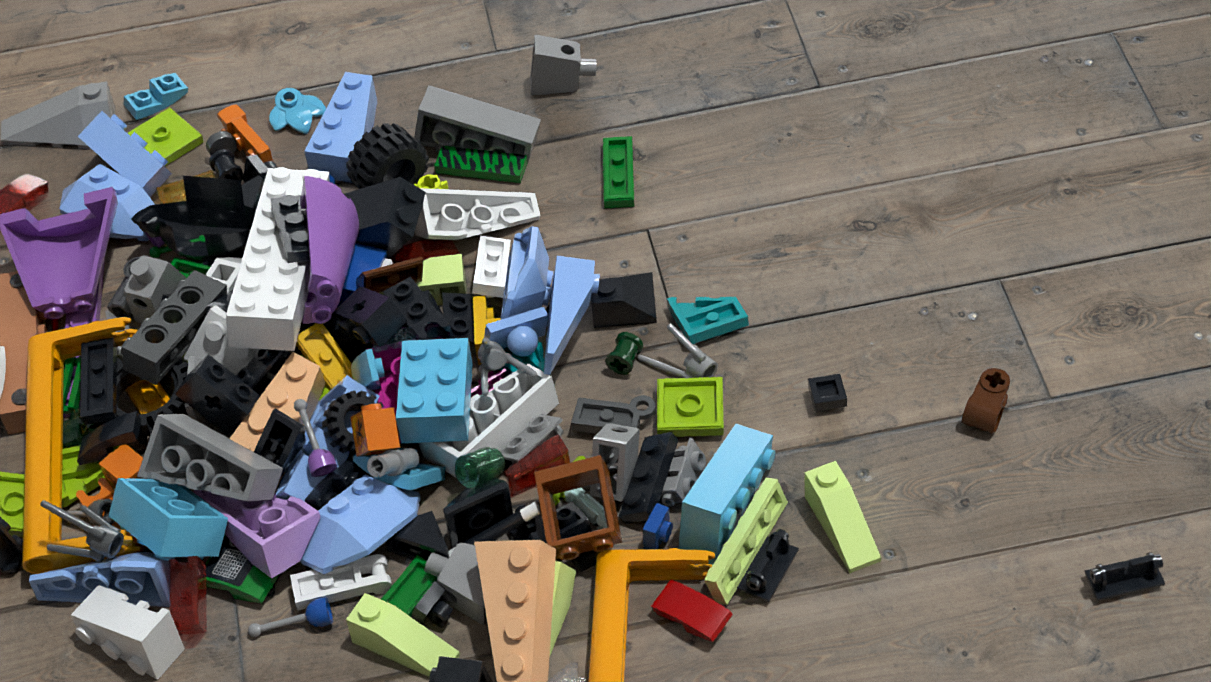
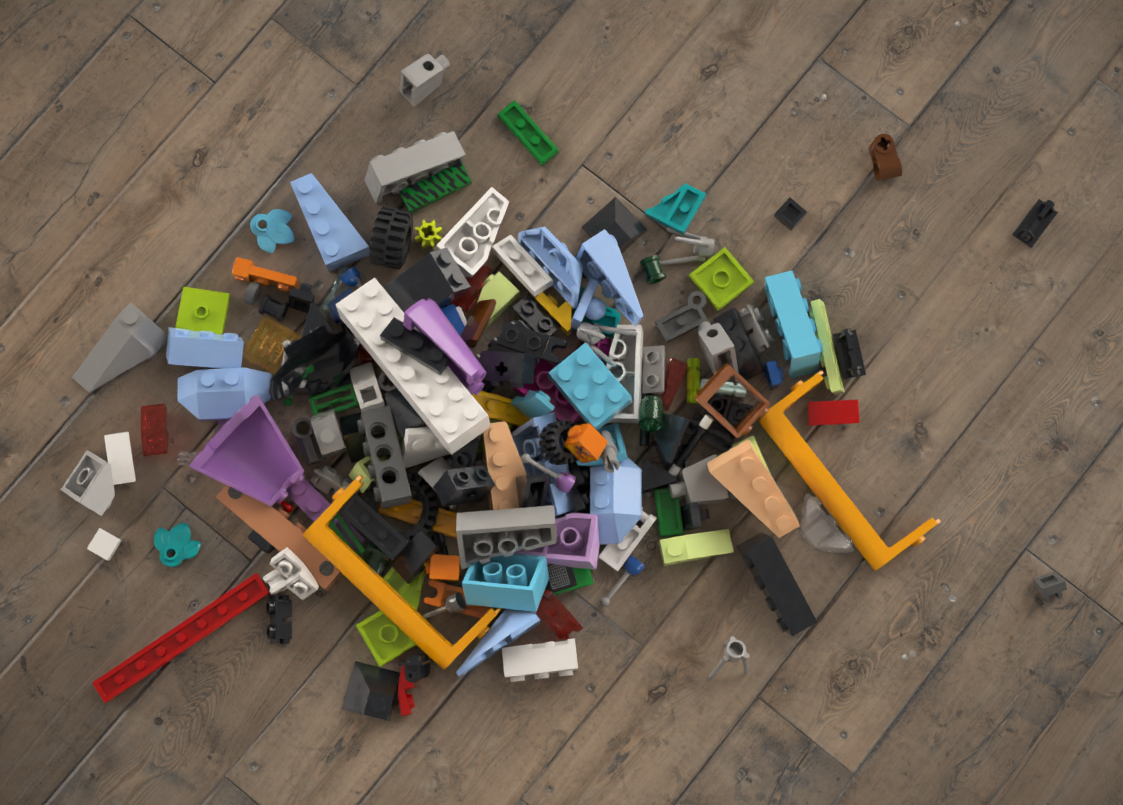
camera: 45 degrees left, 30 degrees up
dark grey plant [40,500,124,562] -> none
medium azure slope [123,73,188,120] -> none
yellowish green slope [805,461,881,573] -> none

